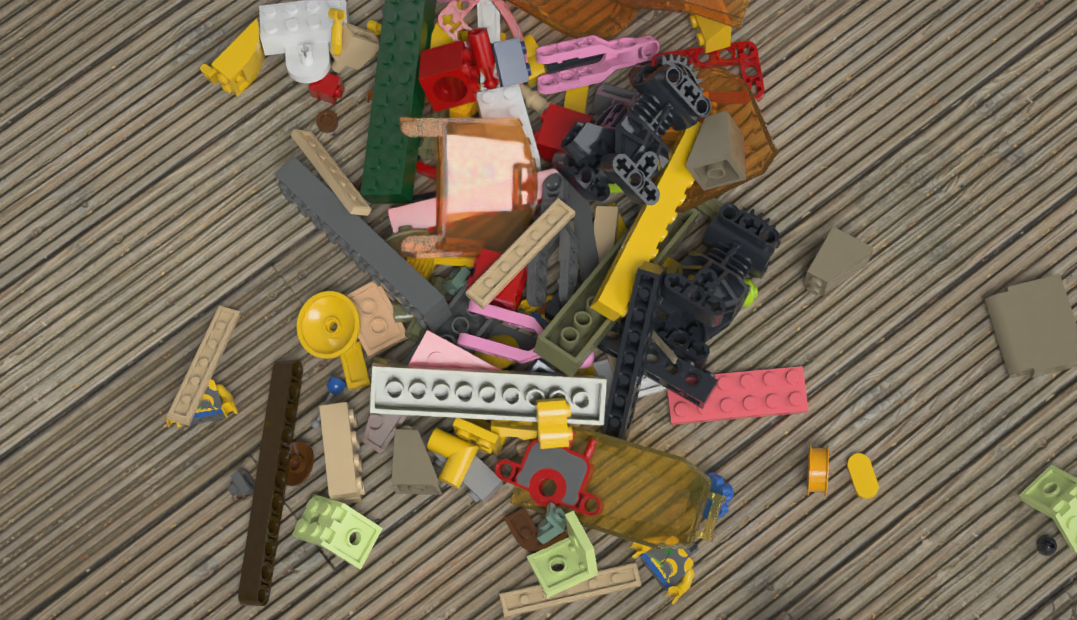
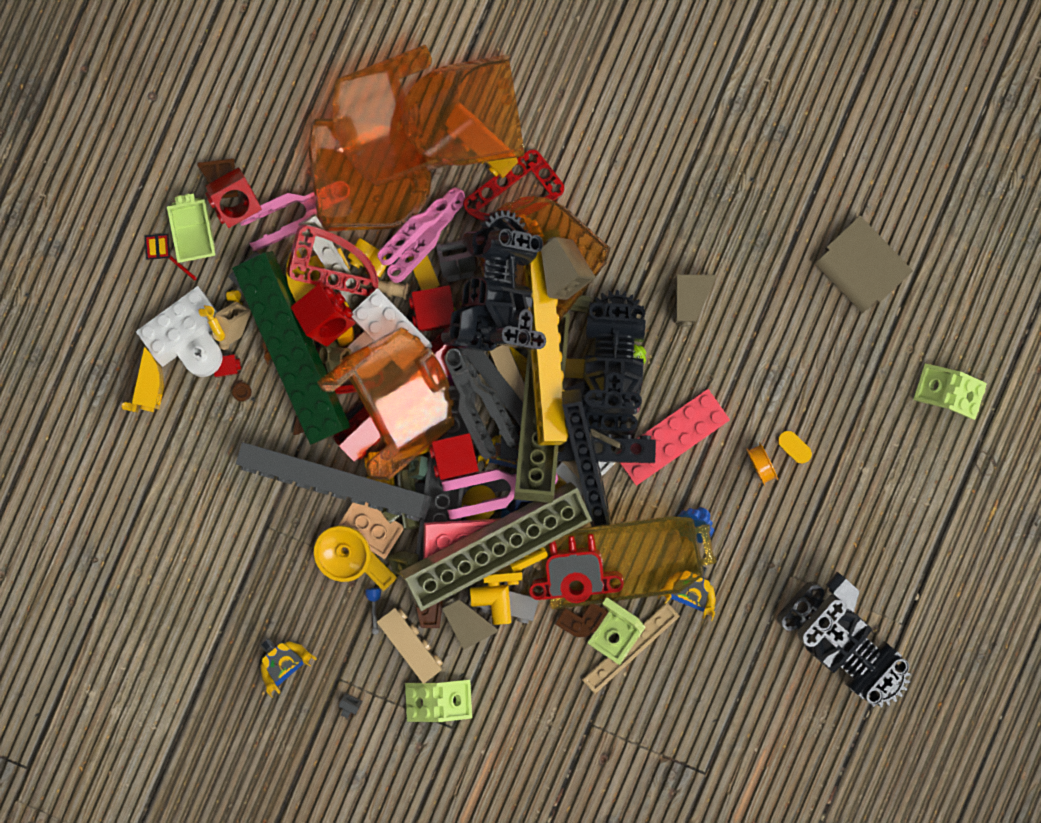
camera: 35 degrees left, 15 degrees up
tan tile [167,305,241,426] -> none
dark brown beam [238,360,303,606] -> none
reddish brown dish [286,441,314,487] -> none
tan tile [291,129,372,216] -> none
olive dish [385,225,430,248] -> none
tan tile [465,198,575,309] -> none
red wheel [467,28,500,90] -> none
brick [491,37,531,87] -> none
yellow brick [536,397,573,449] -> none
sand green bracket [537,502,566,544] -> none
black hinge [1037,536,1057,556] -> none

